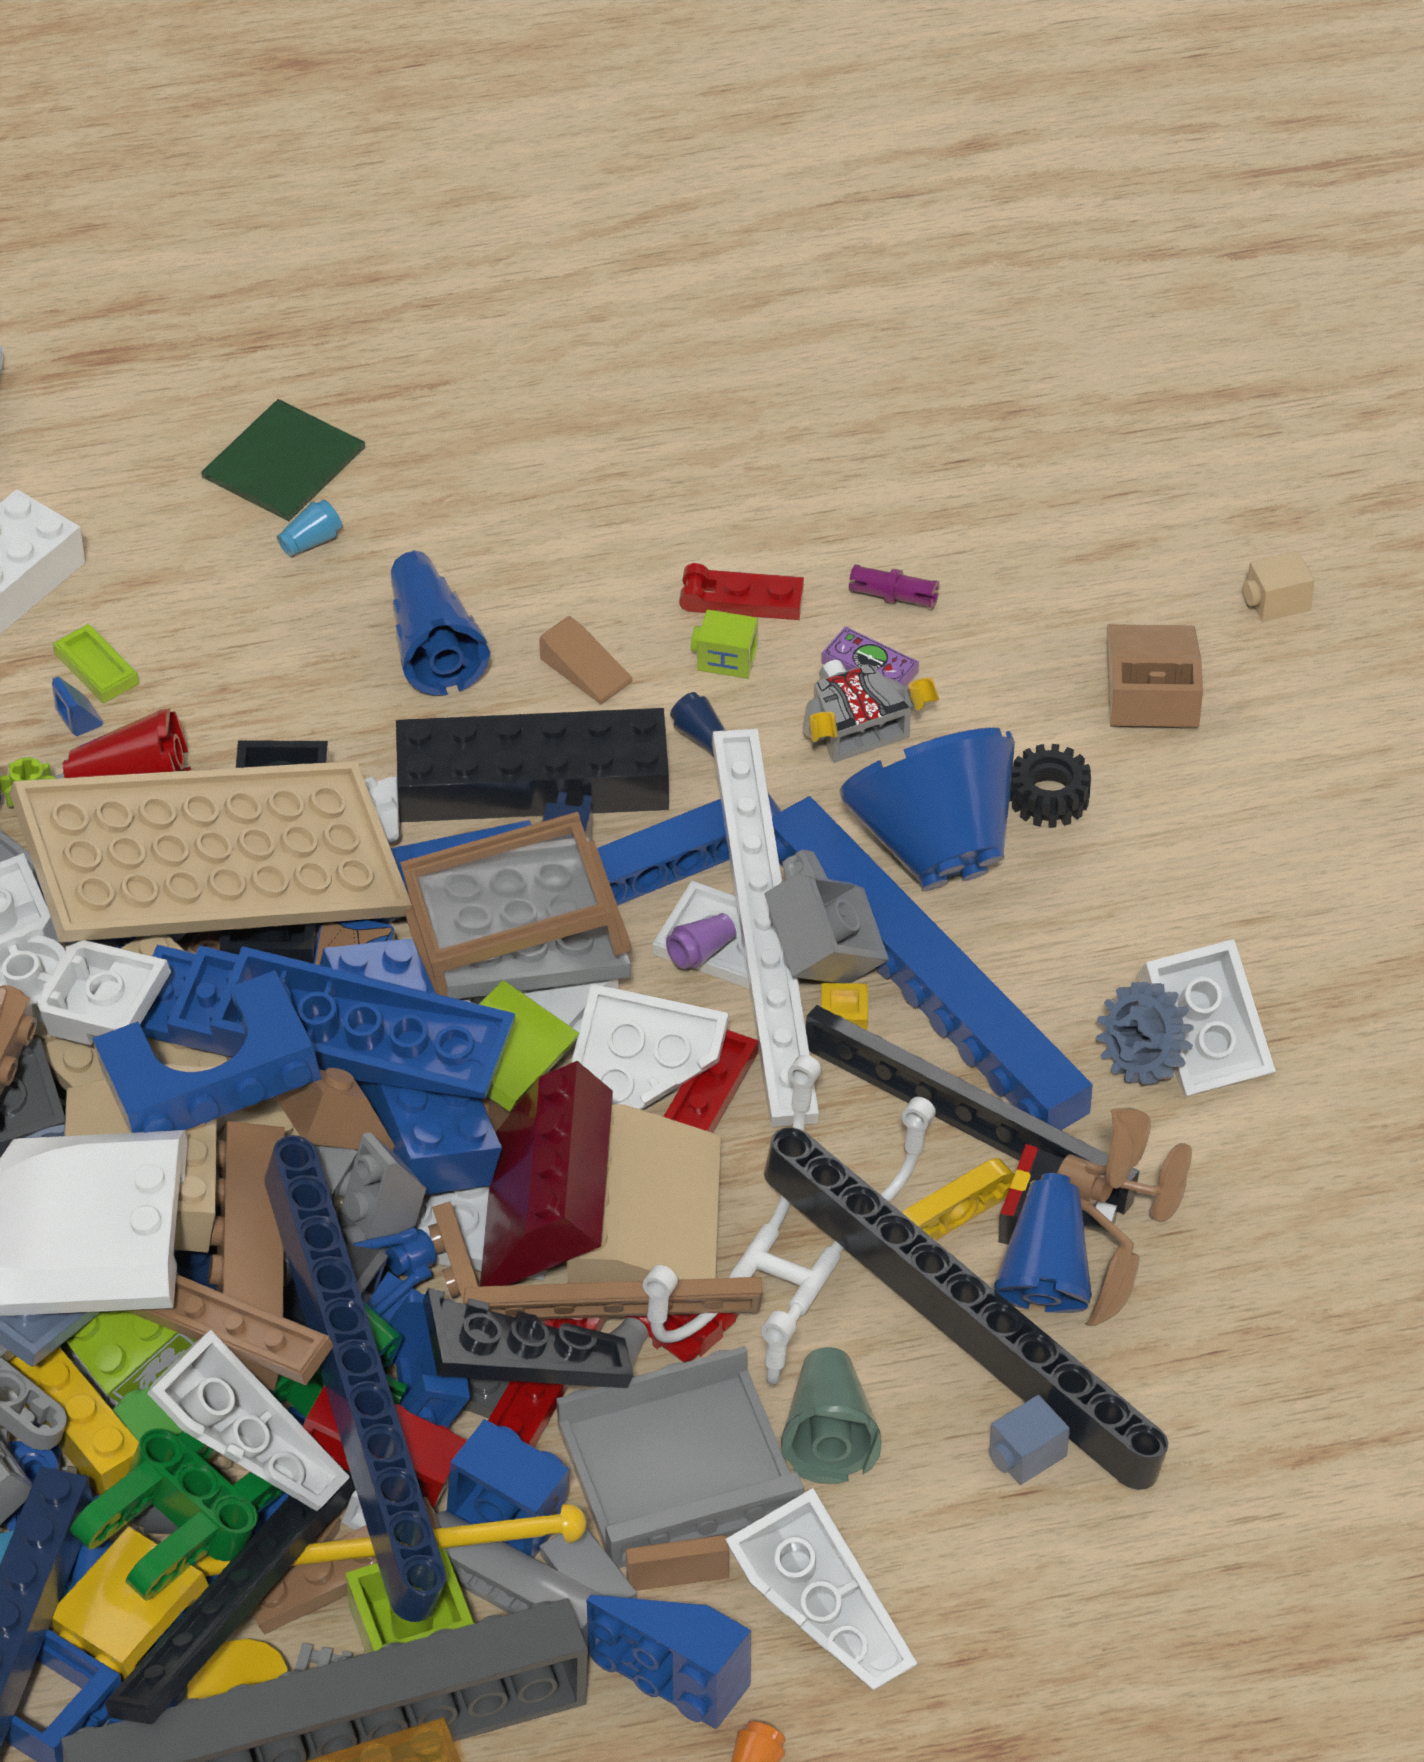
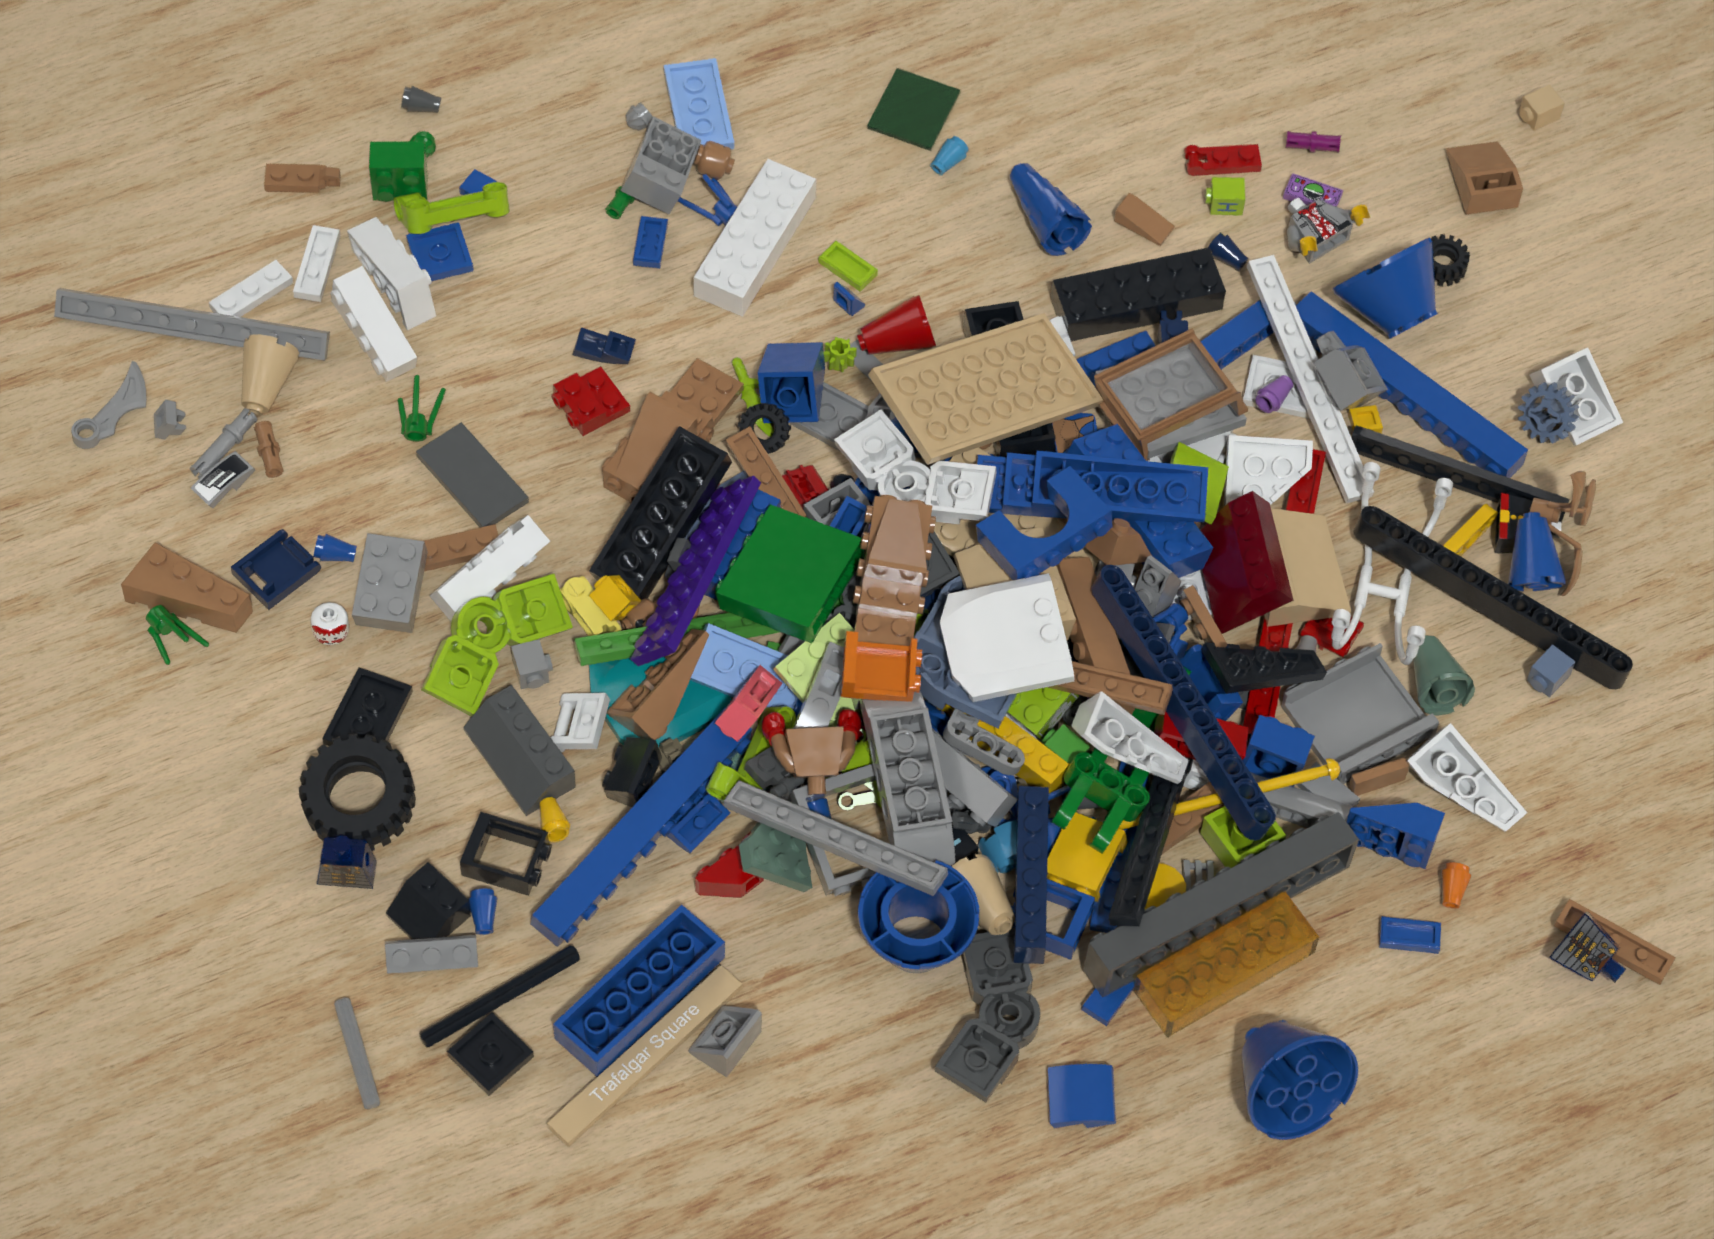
camera: 15 degrees left, 10 degrees up
medium nougat tile [464,1277,763,1319] -> none

